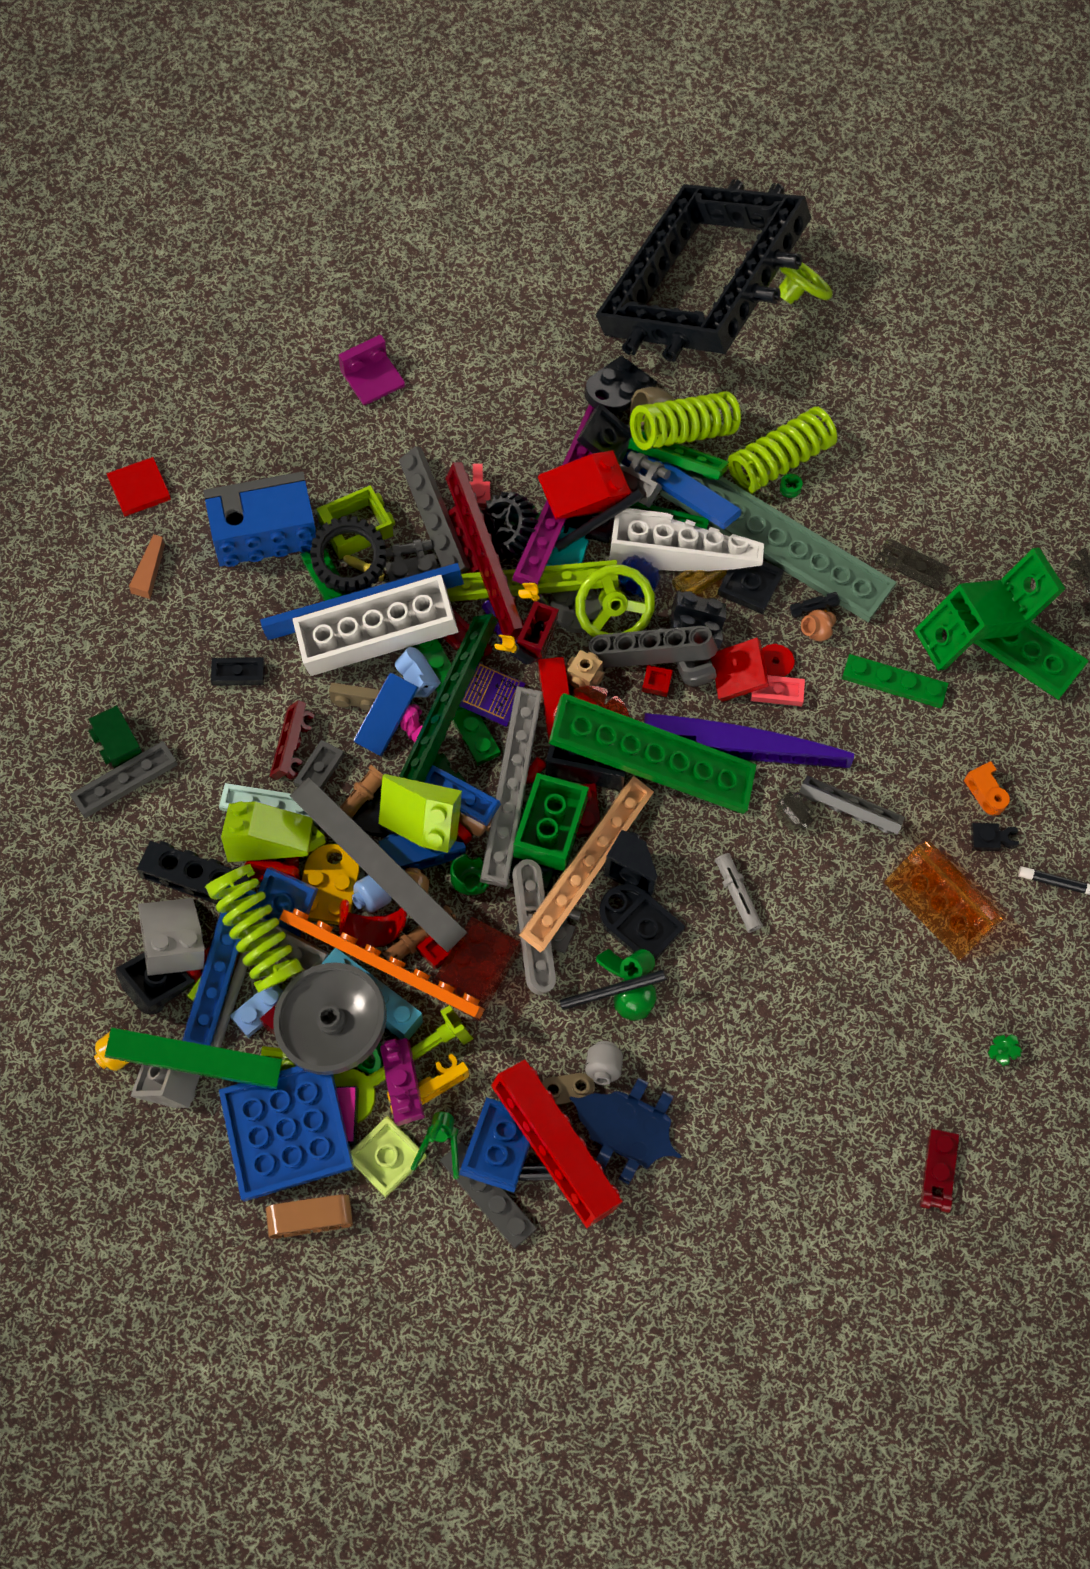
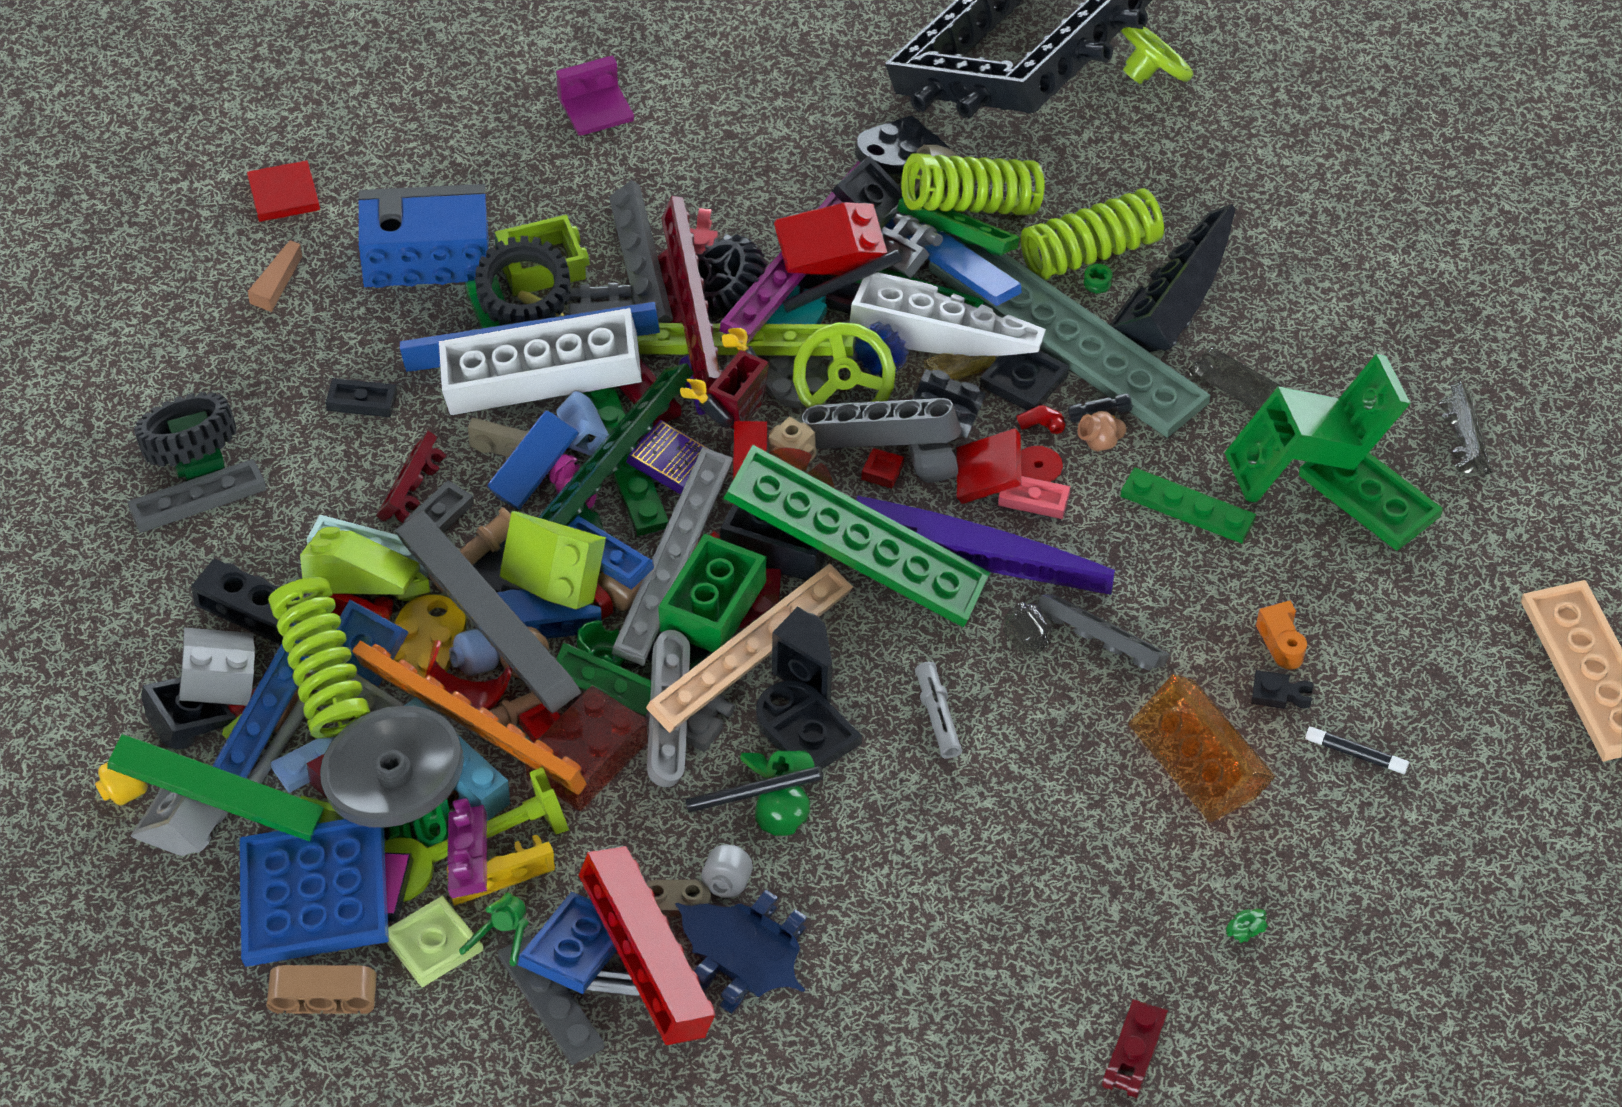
camera: 10 degrees right, 15 degrees down
none -> black tyre [134,392,237,467]
none -> green plate [556,643,651,717]
none -> red arm [1016,405,1065,434]
none -> black wedge [1109,204,1236,353]

